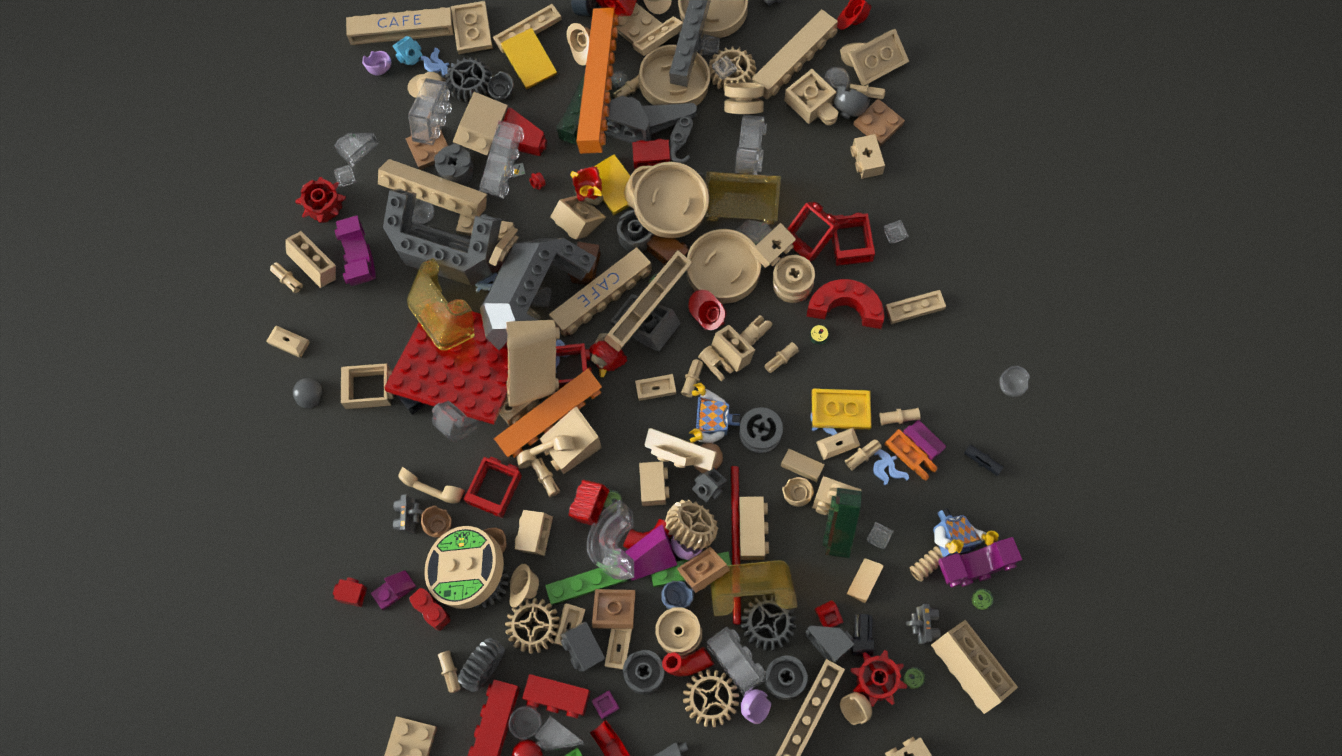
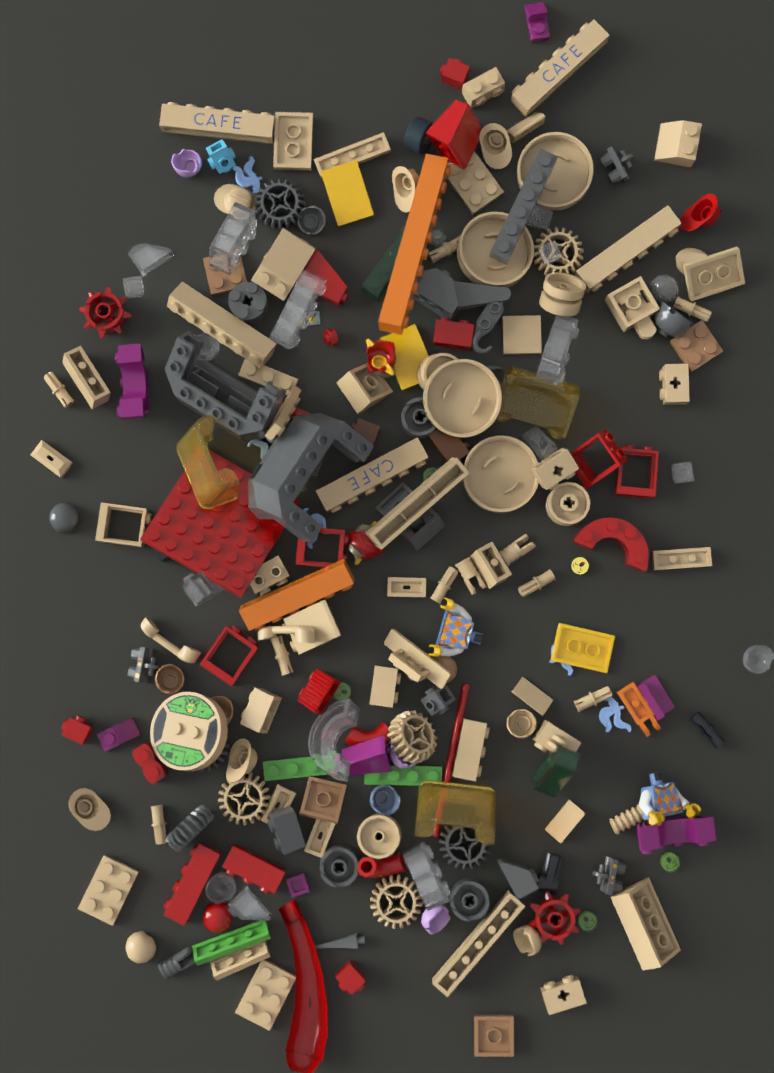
camera: 10 degrees right, 15 degrees up
tan windscreen [506,320,560,406] -> none
tan plate [632,16,683,56] -> none
medium nougat plate [677,547,730,593] -> none
red piece [688,290,726,330] -> none
dark grey wheel [739,407,783,453] -> none
red slope [815,600,843,628] -> none
tan piece [816,428,860,460] -> none
clear tile [866,522,893,550] -> none
tan pin [879,408,920,425] -> none
none -> tan piece [69,788,111,831]
none -> tan tile [502,315,542,355]

